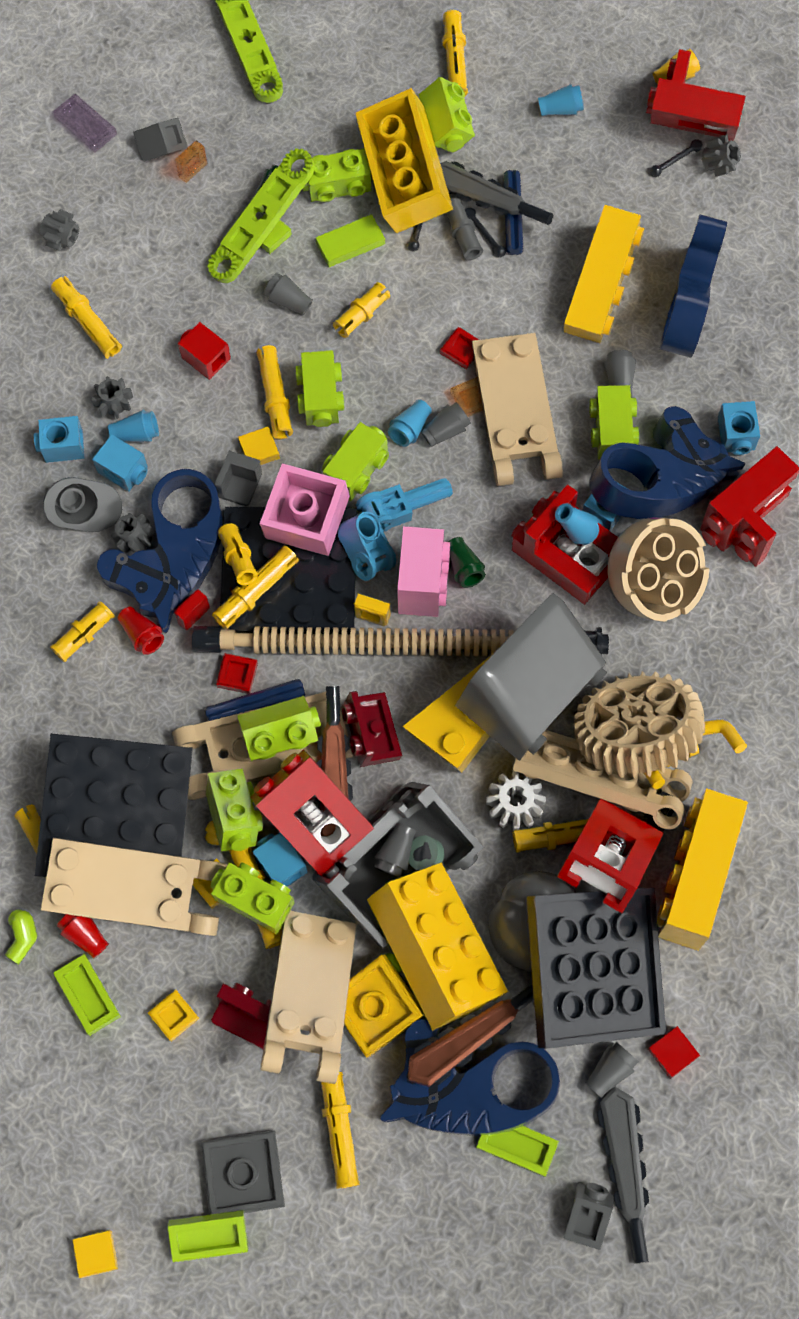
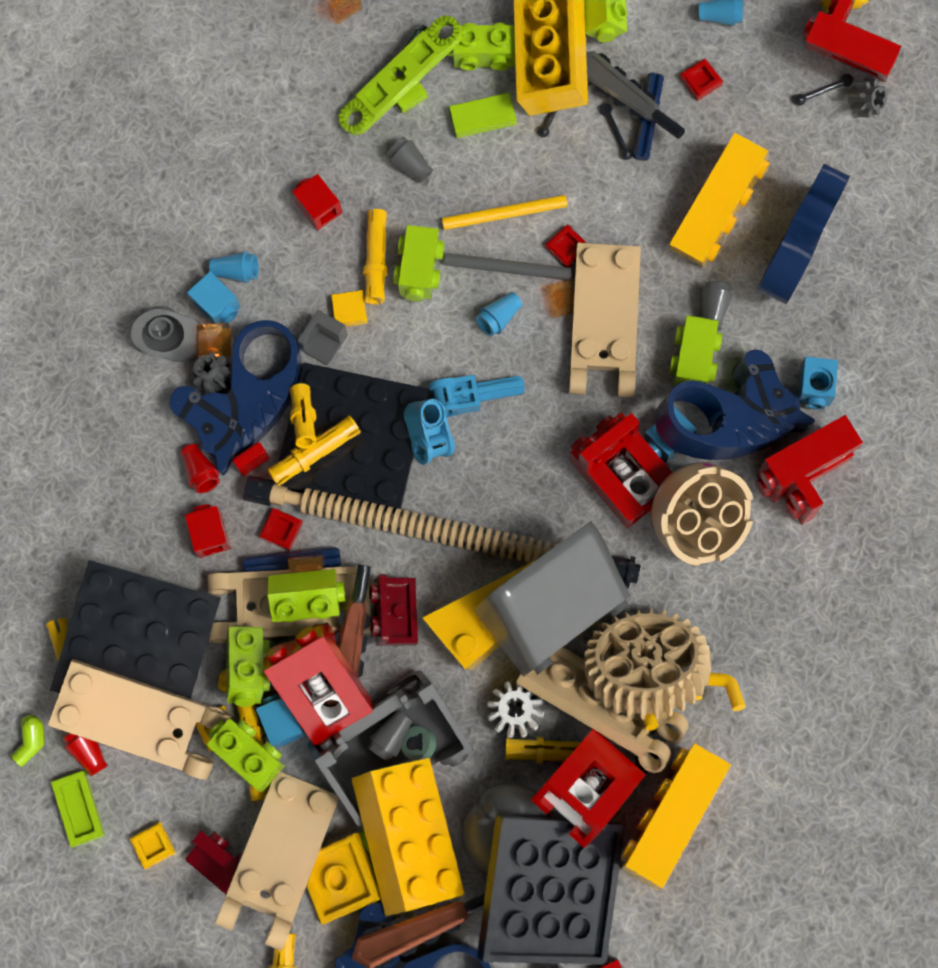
camera: 15 degrees right, 5 degrees up
dark azure brick [34,416,85,463] -> none
dark grey gear [40,209,79,251] -> none
yellow pin [50,601,115,662] -> none
yellow pin [51,276,122,359] -> none
dark grey gear [91,376,133,419] -> none
bright pink brick [260,463,350,556] -> none
lime brick [322,422,389,502] -> none
yellow pin [333,282,390,338] -> none
yellow tile [354,594,391,626] -> none
bright pink brick [397,526,450,617] -> none
dark grey cone [421,402,471,447] -> none
dark grey pin [446,198,483,260] -> none
dark green cone [448,537,486,588] -> none
dark azure cone [555,503,599,545] -> none
none -> red brick [185,504,231,558]
none -> clear orange tile [196,322,231,357]
none -> clear orange tile [288,553,325,573]
none -> yellow bar [442,195,567,230]
none -> dark grey bar [444,253,572,281]
none -> red tile [679,58,723,101]

